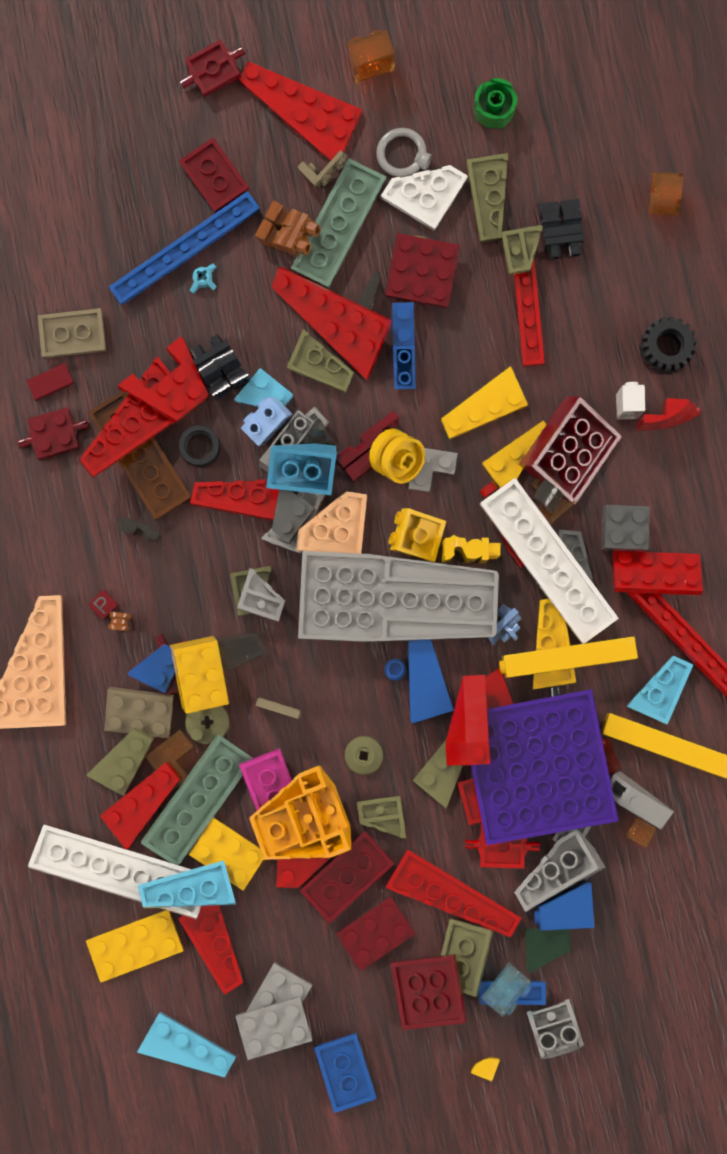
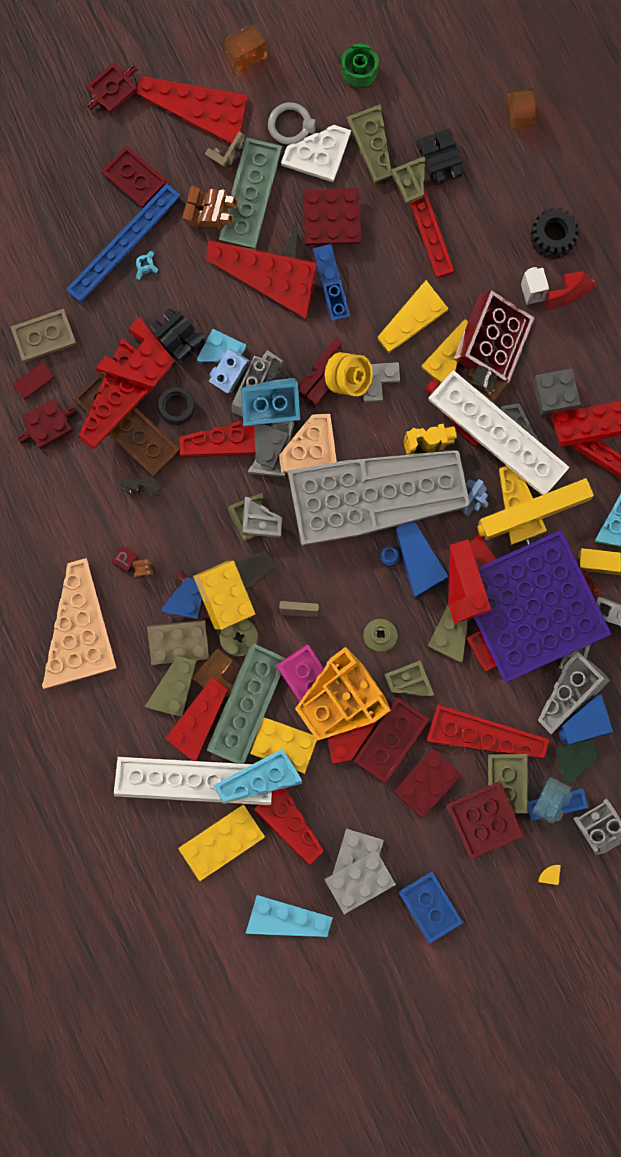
camera: 20 degrees left, 5 degrees down
olive wing [287,329,354,393] -> none
yellow plate [389,508,446,562] -> none
red plate [465,822,540,869] -> none

